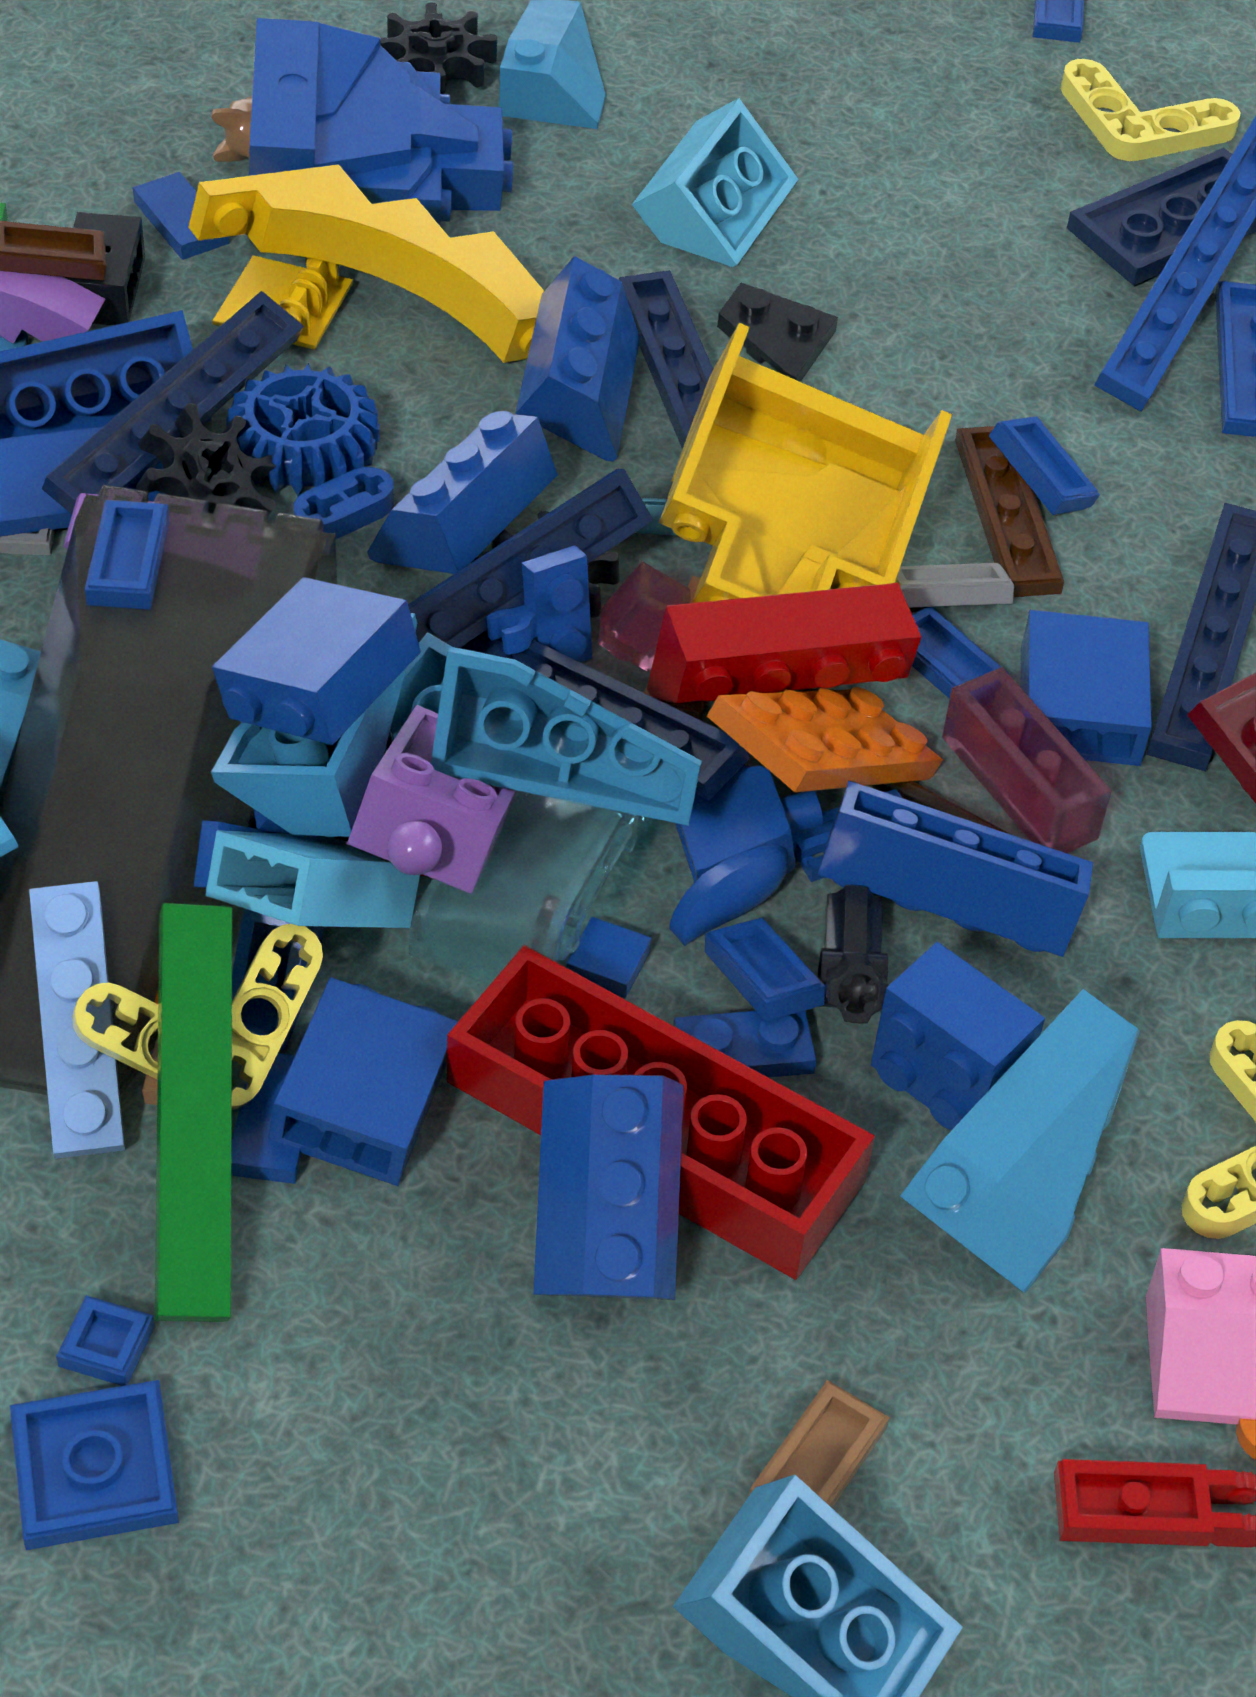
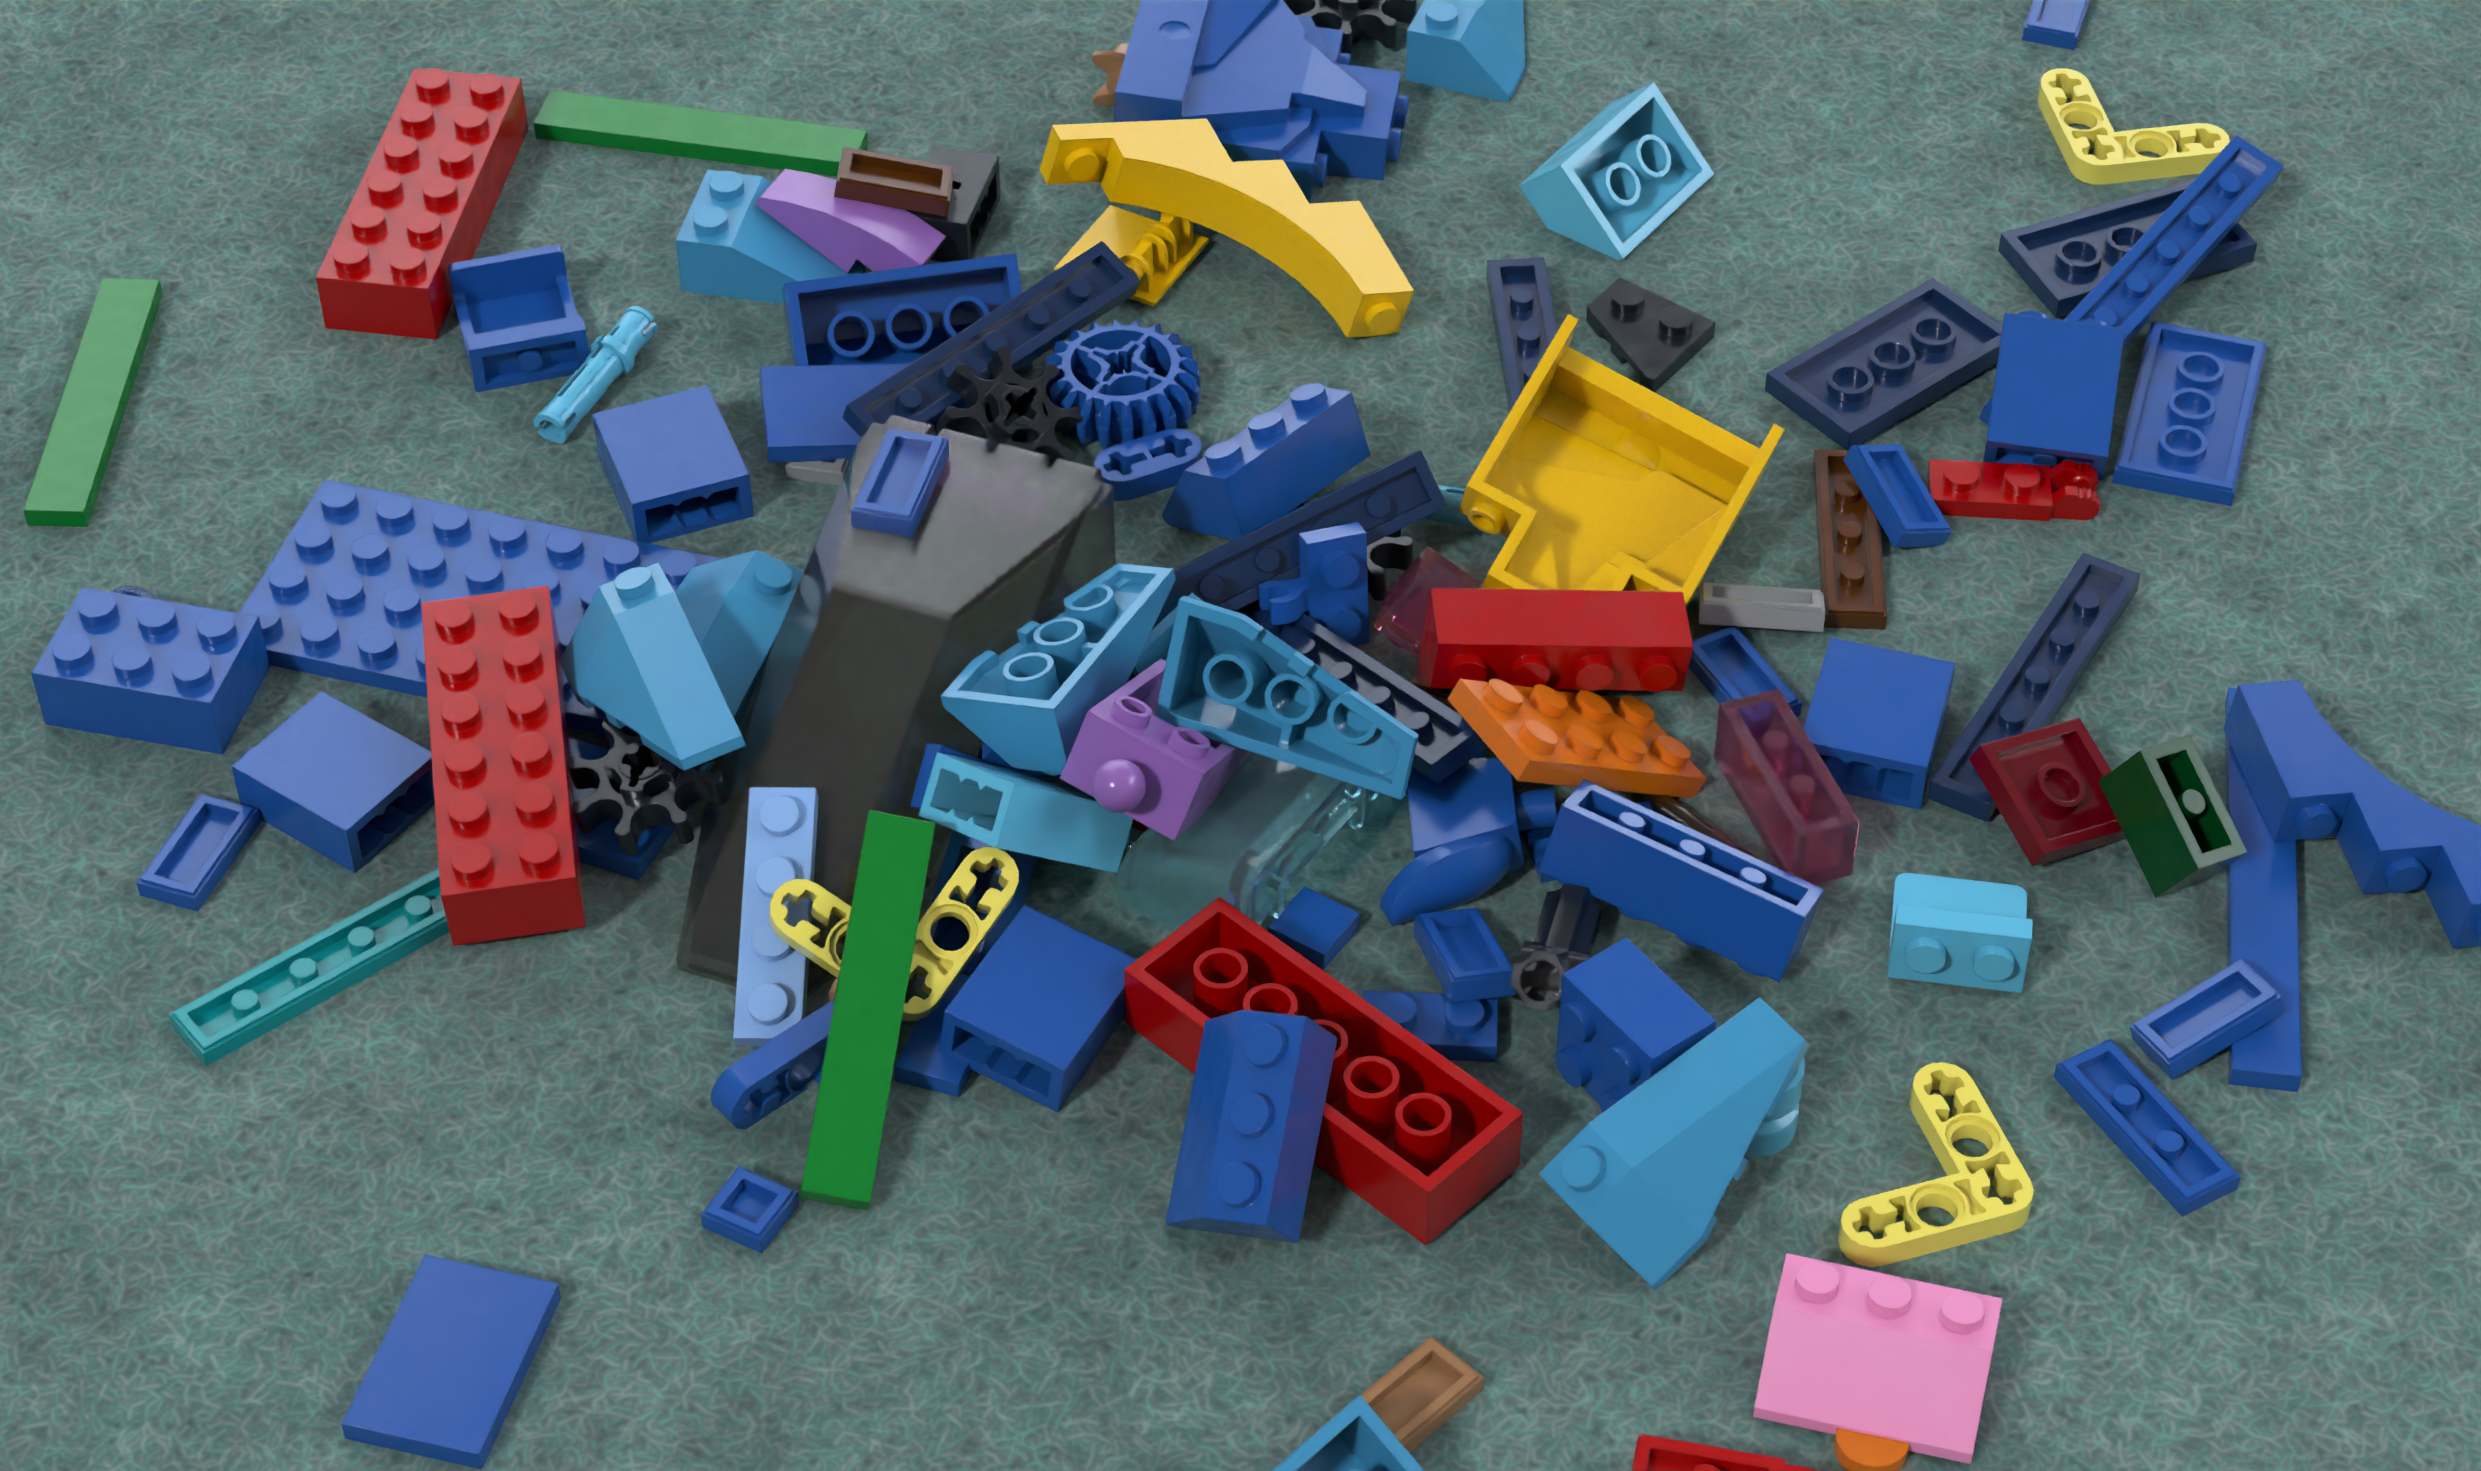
camera: 15 degrees right, 5 degrees down
blue tile [10,1380,179,1550] -> none
blue tile [133,172,229,260] -> none
brick [212,577,421,745] -> none
blue slope [515,256,640,462] -> none
none -> blue beam [711,999,834,1129]
none -> dark blue plate [1765,278,2002,450]
none -> red hinge [1927,459,2100,521]
none -> blue panel [1983,311,2125,480]

